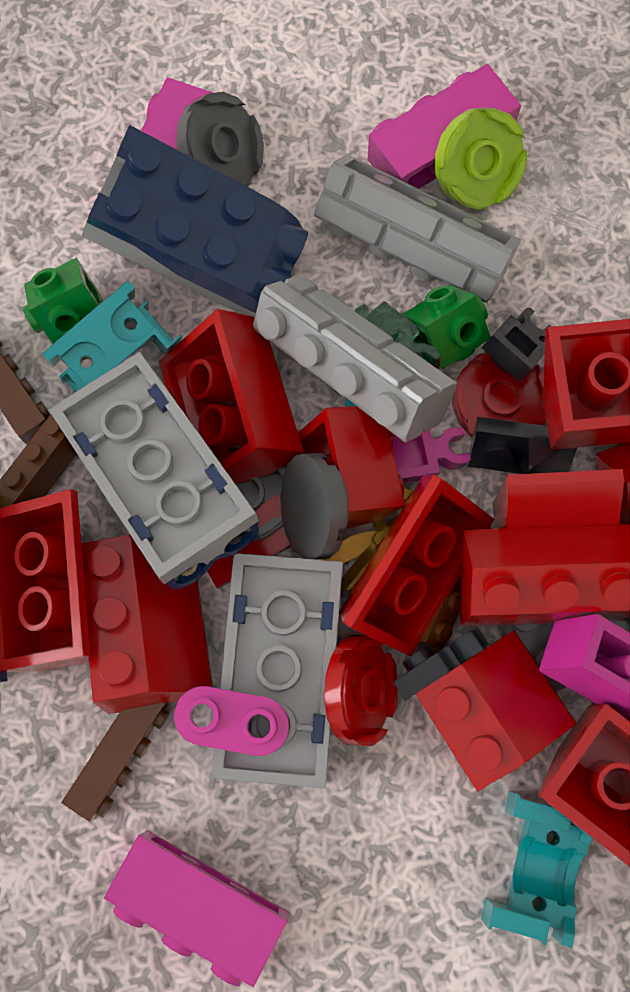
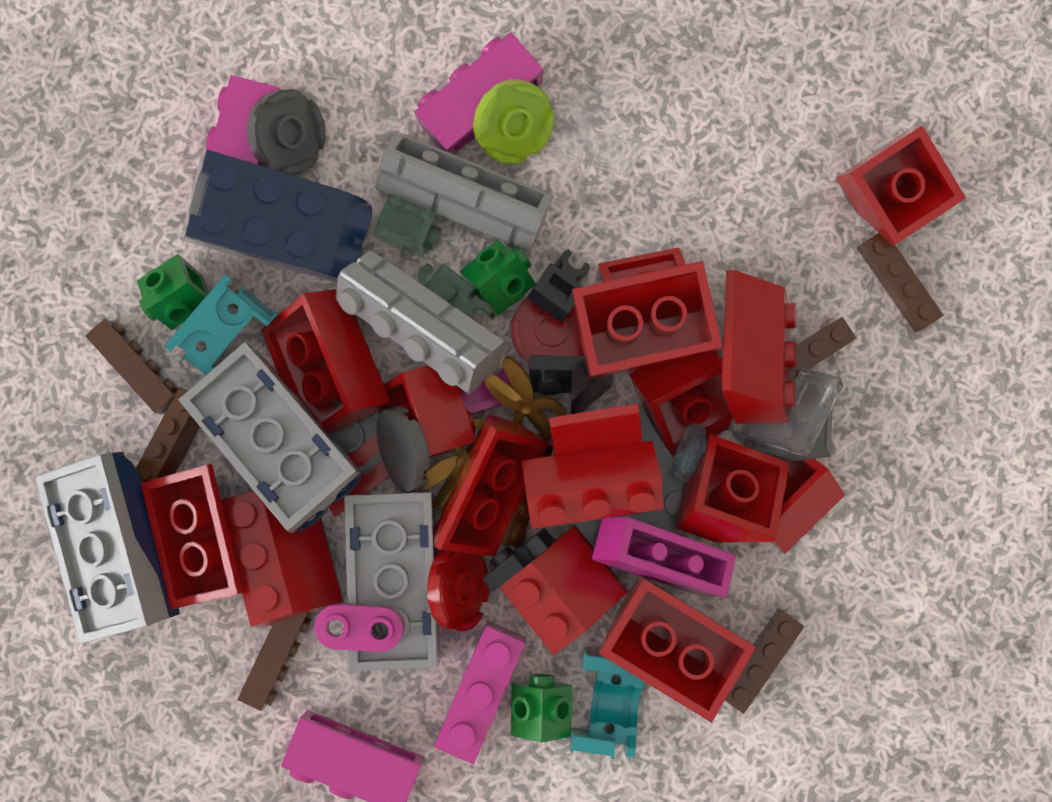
camera: 10 degrees left, 10 degrees up
none -> clear green brick [373,194,442,259]
none -> dark pink brick [434,620,526,764]
none -> pearl gold piece [484,355,567,441]
none -> green brick [511,673,572,743]

